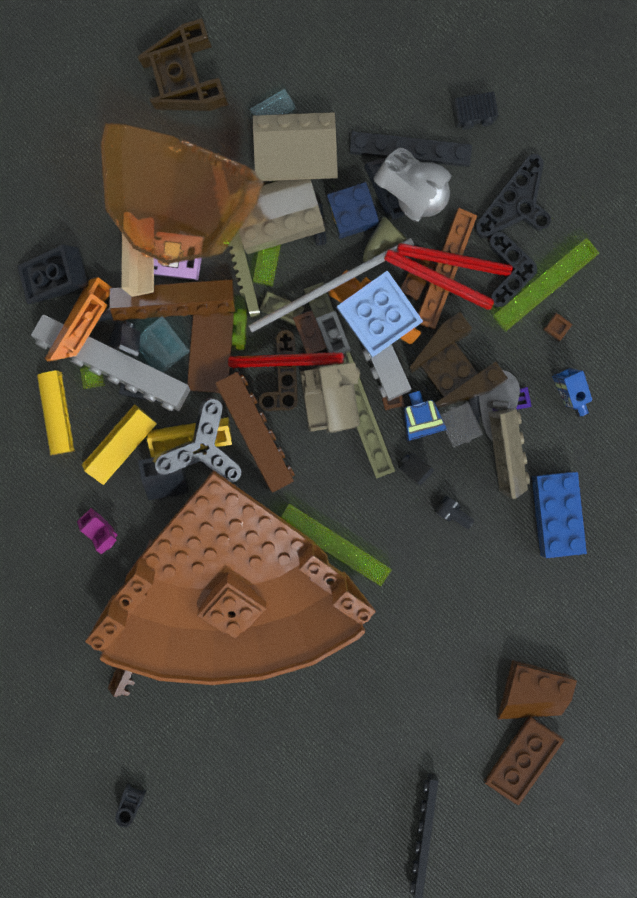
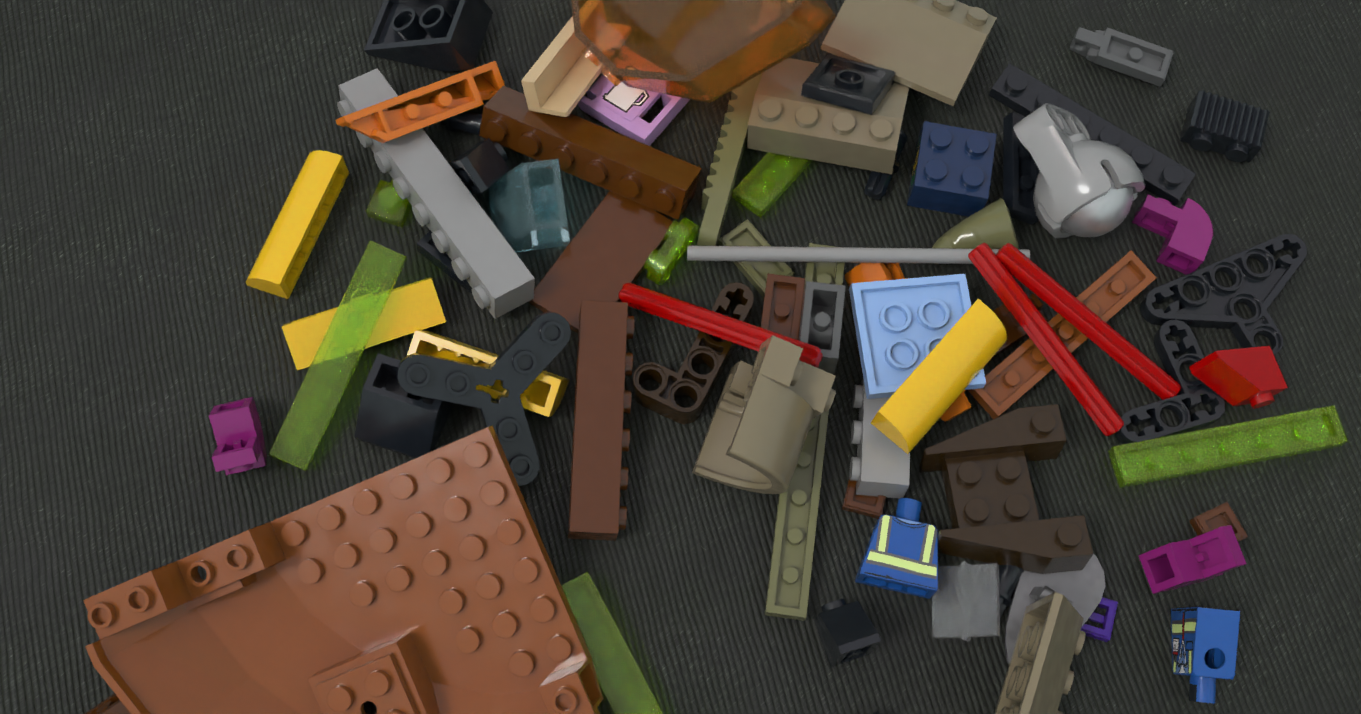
camera: 25 degrees right, 20 degrees down
none -> clear neon green plate [268,240,407,471]
none -> black tile [801,54,896,115]
none -> yellow brick [871,299,1007,454]
none -> dark grey hinge [1069,27,1173,87]
none -> magenta brick [1131,195,1213,275]
none -> magenta brick [1138,525,1247,594]
none -> red slope [1189,346,1288,409]

